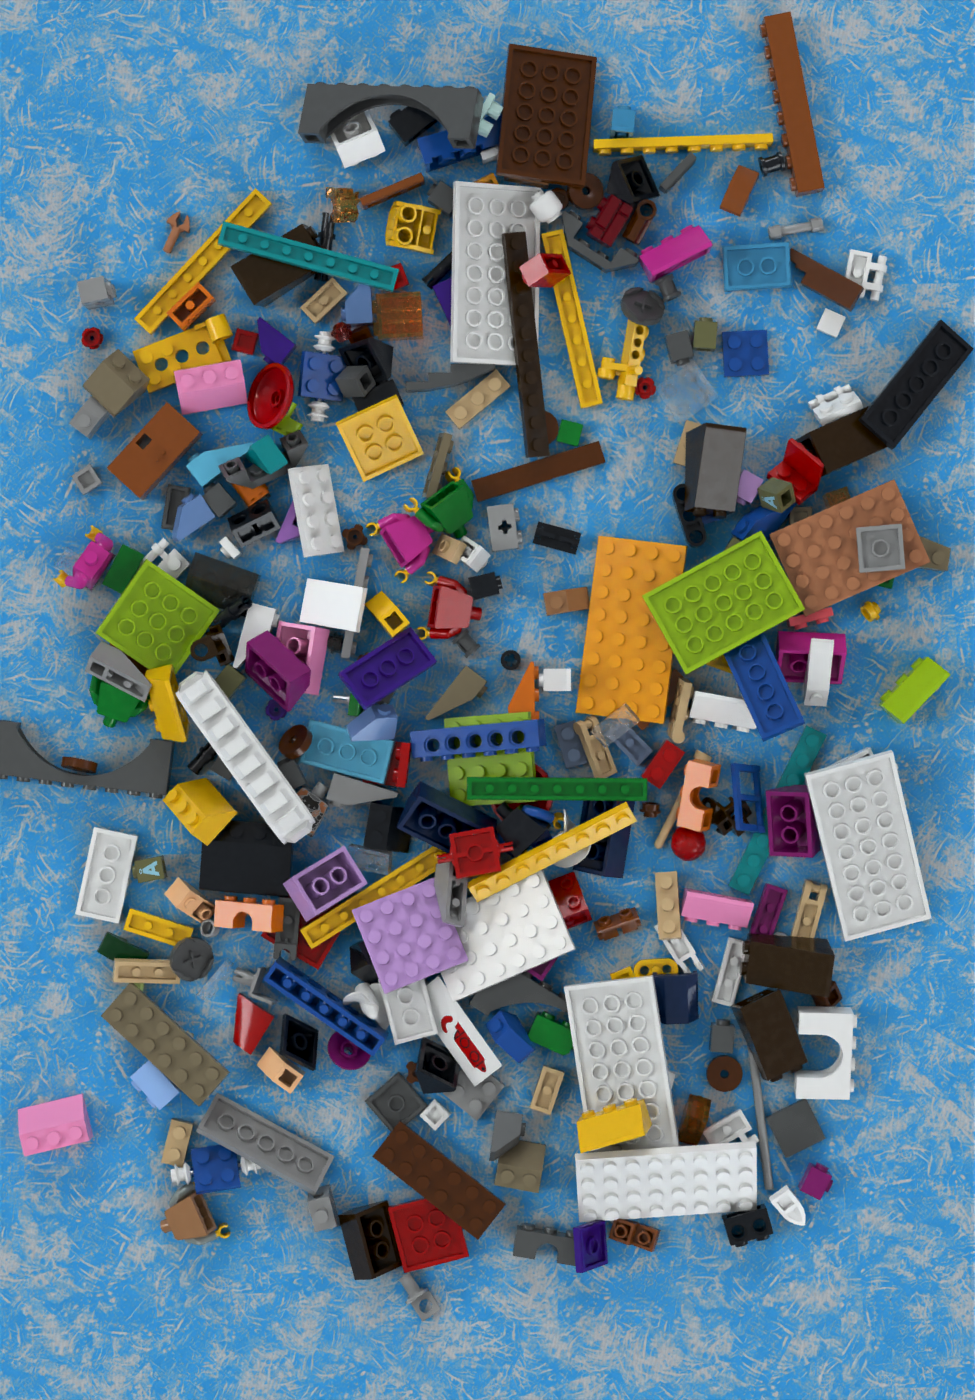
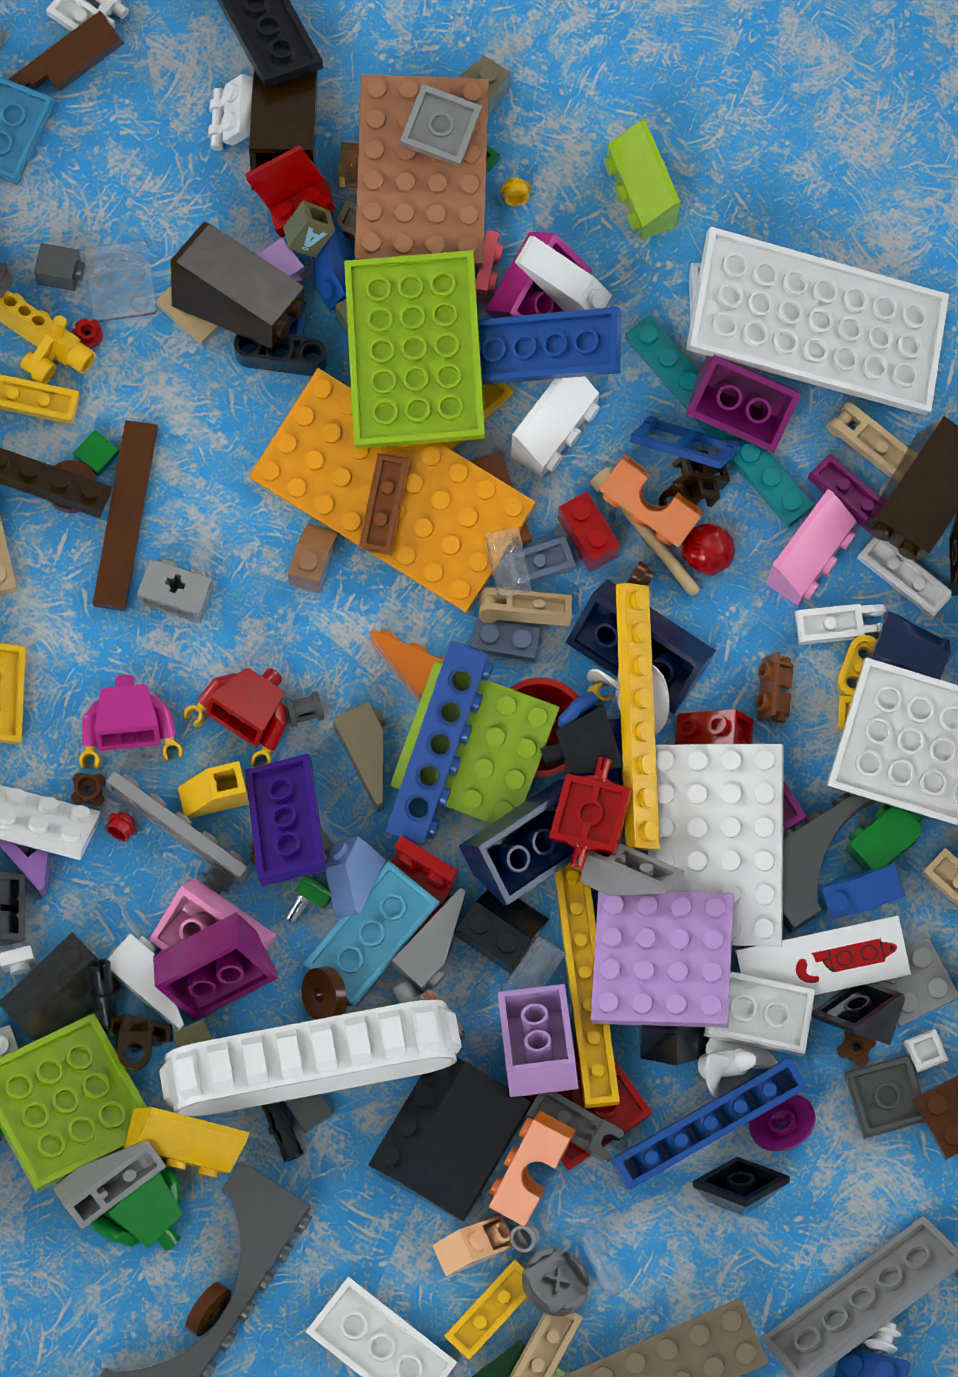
camera: 70 degrees left, 15 degrees down
olive brick [132,855,167,883] -> none
yellow slope [163,778,238,846] -> none
light grey bracket [232,967,278,1005] -> none
red slope [233,993,275,1055] -> none
light nougat slope [256,1046,306,1094] -> none
dark purple plate [265,699,287,721] -> none
white tile [299,578,368,633] -> none
green torso [403,467,474,538] -> none
dark tan plate [422,432,454,499] -> none
tan plate [431,533,467,565] -> none
white slope [460,536,491,573] -> none
green tile [467,777,647,801] -> none
black brick [468,572,503,600] -> none
black bush [501,650,521,670] -> none
black hinge [533,521,581,555] -> none
white slope [539,669,571,691] -> none
tan plate [655,871,682,940] -> none
tan plate [667,677,694,744] -> none
olive brick [692,317,718,352] -> none
blue plate [722,330,769,378] -> none
white tile [816,308,846,338] -> none
none -> red plate [105,812,137,842]
none -> dark orange tile [359,453,411,556]

